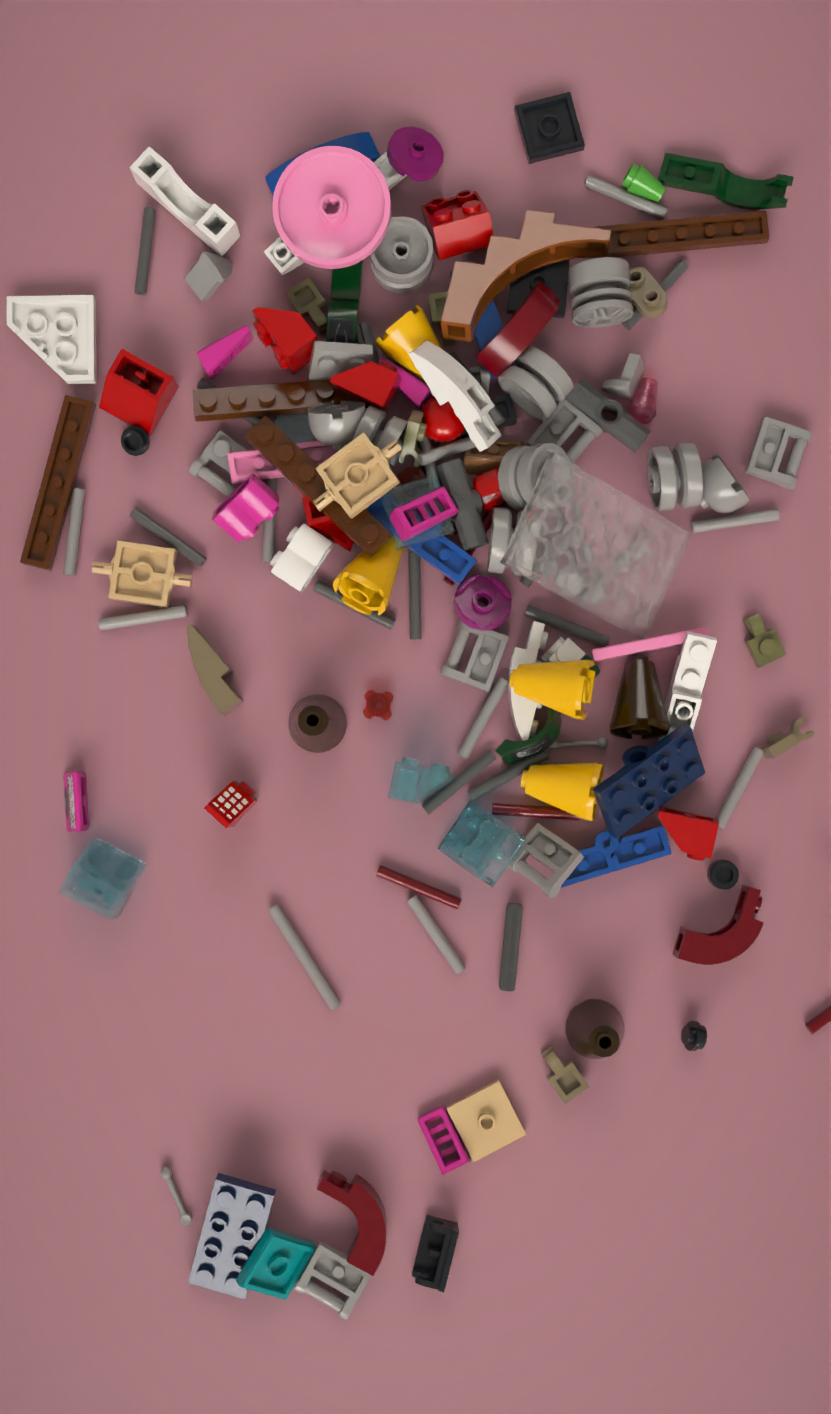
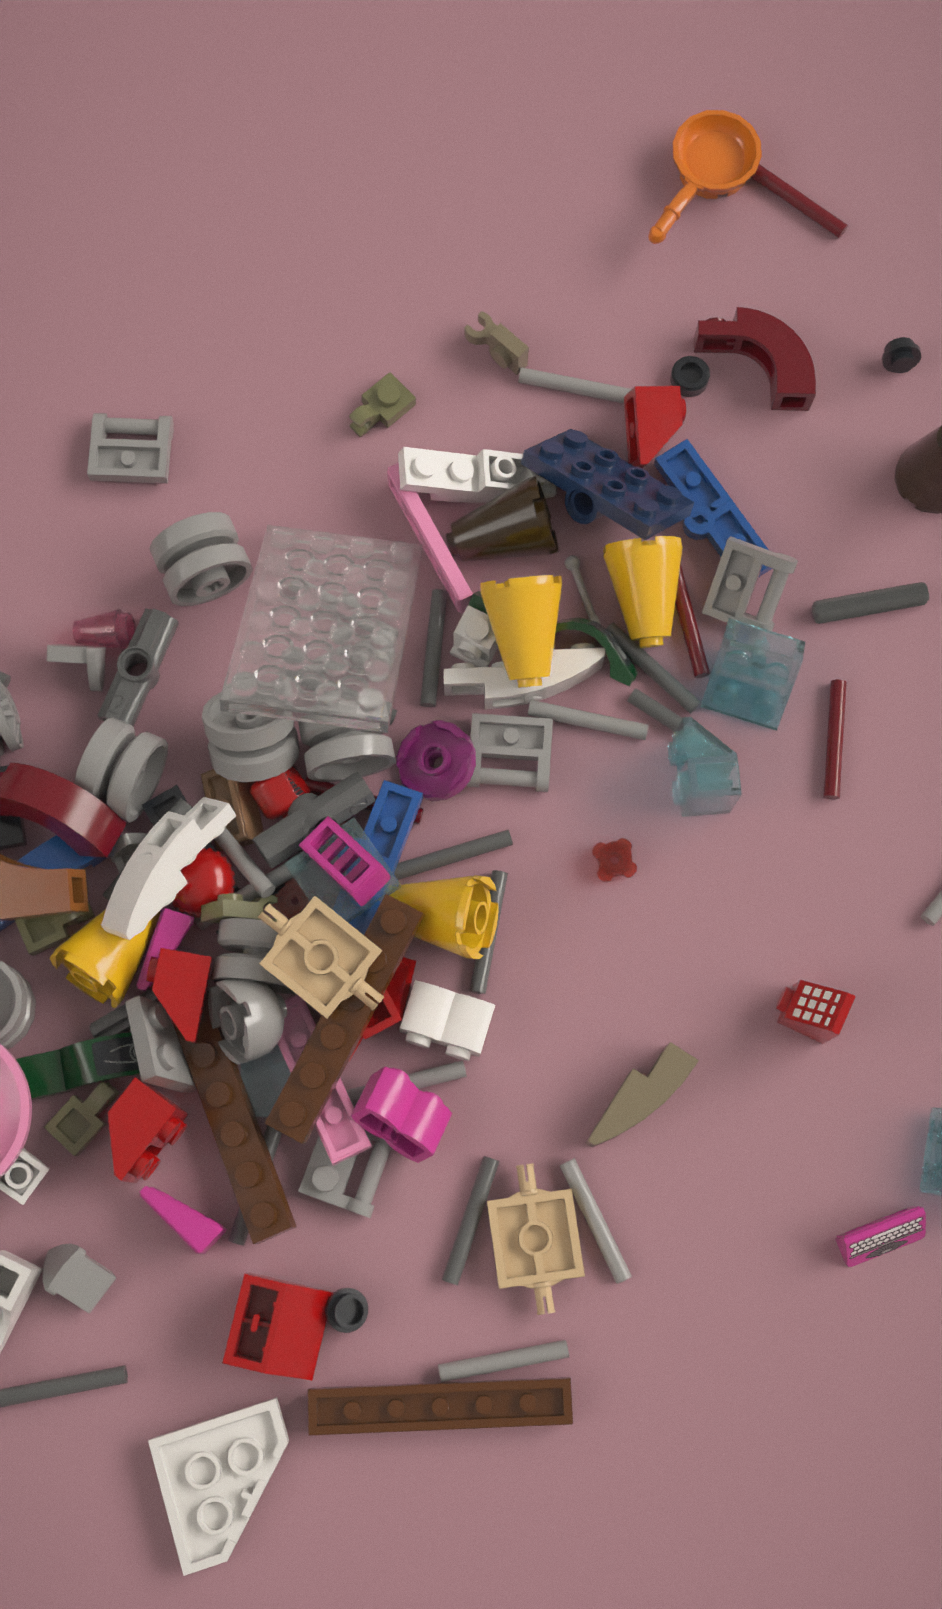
camera: 105 degrees left, 10 degrees down
dark brown cone [289,694,347,753] -> none
light grey bar [406,895,466,975] -> none
light grey plate [526,399,603,465] -> none
light grey bar [691,509,779,533] -> none
light grey cylinder [701,453,751,513] -> none

